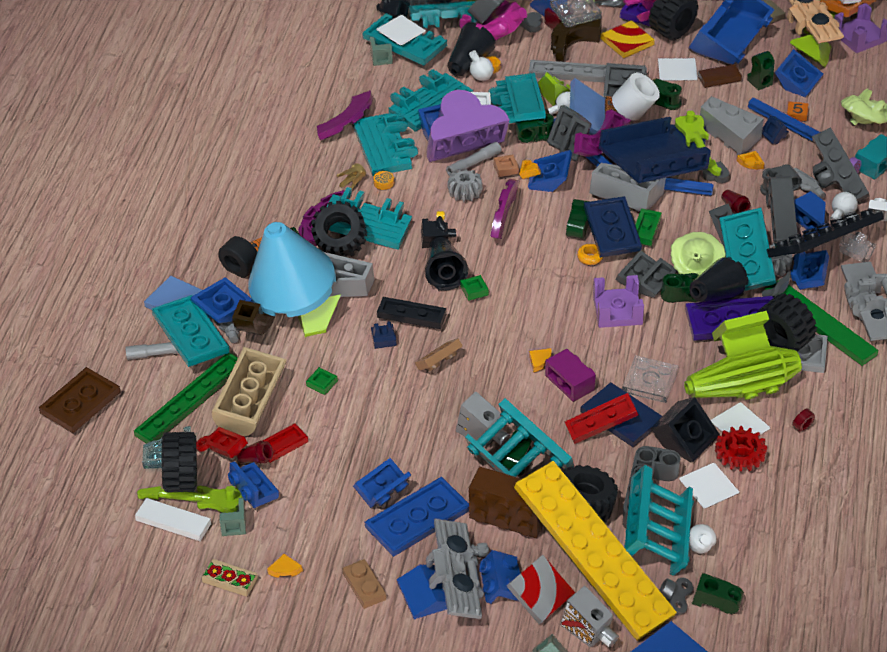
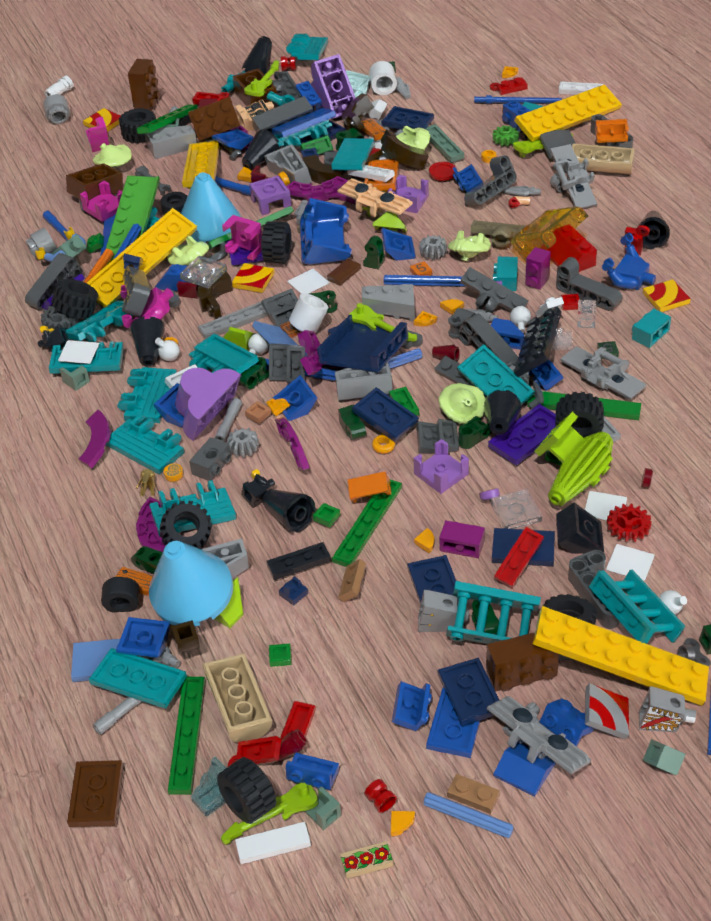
camera: 35 degrees left, 0 degrees up
dark blue tile [762,116,789,144] -> none
none -> dark grey brick [189,437,232,481]
none -> green tile [332,479,402,567]
none -> orange hinge [347,471,391,503]
none -> red wheel [364,779,397,813]
none -> dark blue tile [407,555,459,607]
none -> light grey gear [419,235,447,261]
none -> medium blue axle [424,792,514,838]
none -> dark blue tile [437,657,499,726]
none -> light orange tile [440,299,464,315]
none -> medium lavender tile [479,488,500,500]

